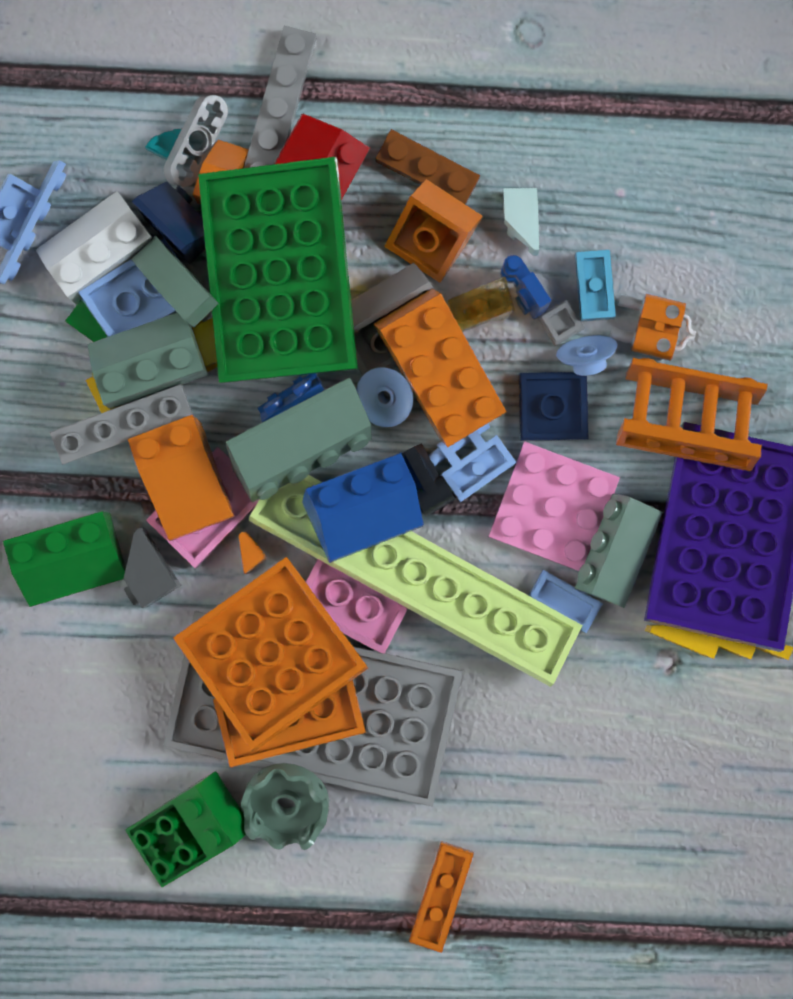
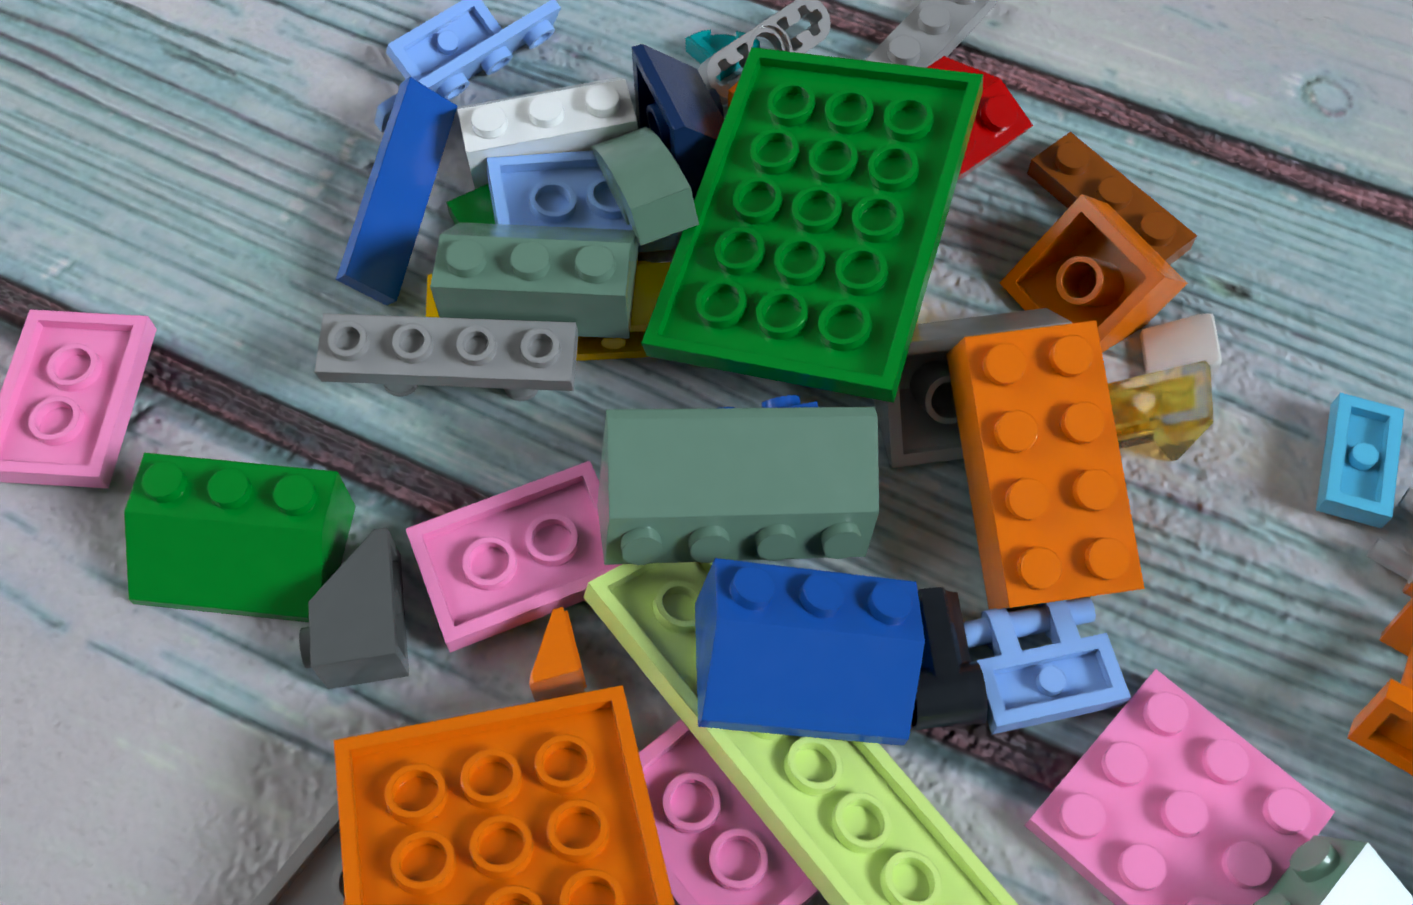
camera: 25 degrees right, 25 degrees down
orange slope [127,415,234,541] -> none
light blue piece [356,367,413,427] -> none
blue plate [500,255,552,320] -> none
light aqua slope [503,188,539,256] -> none
dark blue tile [518,372,589,441] -> none
light grey tile [538,299,585,346] -> none
light blue piece [556,335,617,376] -> none
none -> blue tile [335,77,458,306]
none -> white slope [1140,313,1222,386]

